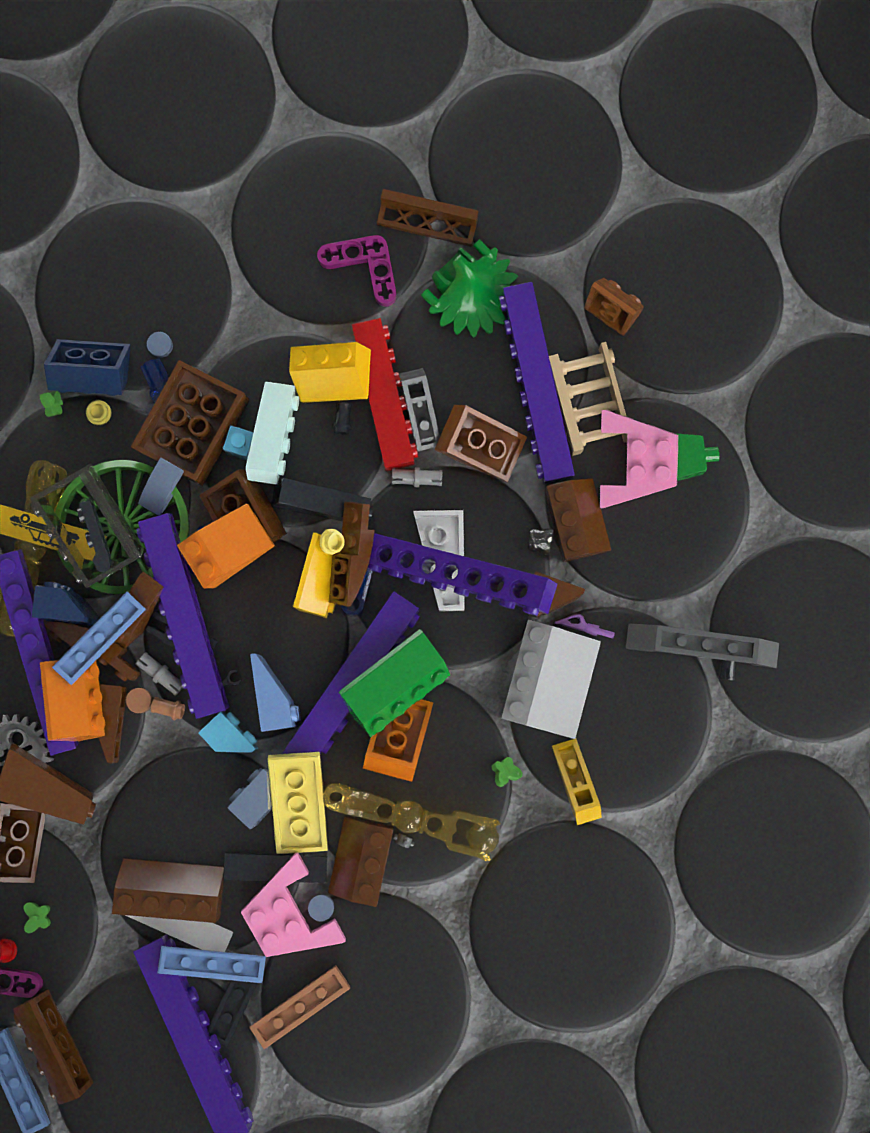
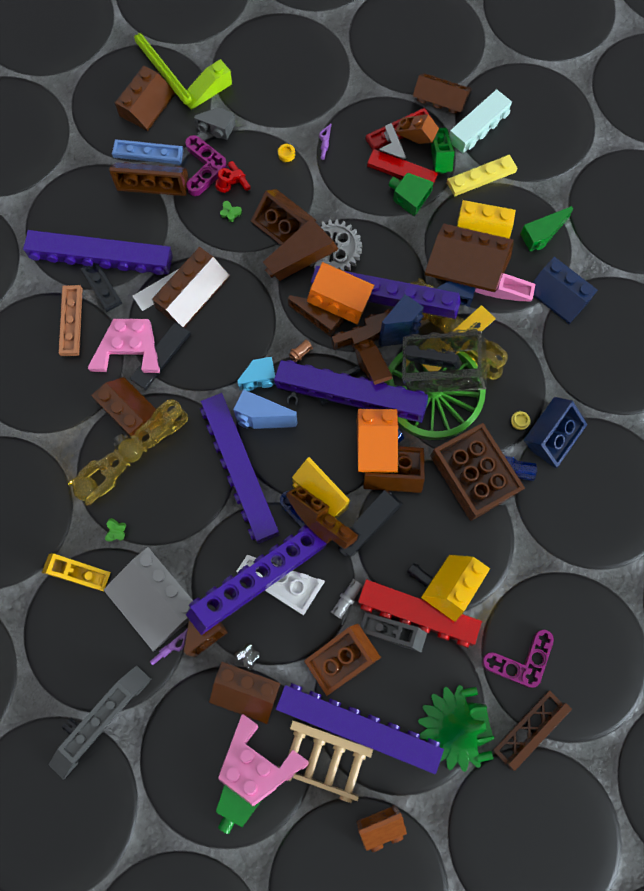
camera: 120 degrees right, 10 degrees down
bright green piece [40,391,63,417] -> none
medium blue tile [52,592,146,685] -> none
nougat tile [126,688,153,713] -> none
light grey pin [136,652,183,696] -> none
sand blue slope [138,457,184,516] -> none
sand blue tile [147,332,173,358] -> none
medium blue tile [157,946,266,983] -> none
medium azure brick [223,426,254,461] -> none
sand blue slope [228,768,272,829] -> none
light aqua brick [246,382,299,484] -> none
light yellow tile [267,752,328,854] -> none
sand blue tile [308,894,334,921] -> none
light yellow plate [320,529,344,555] -> none
green slope [339,629,450,737] -> none
orange slope [363,699,433,782] -> none

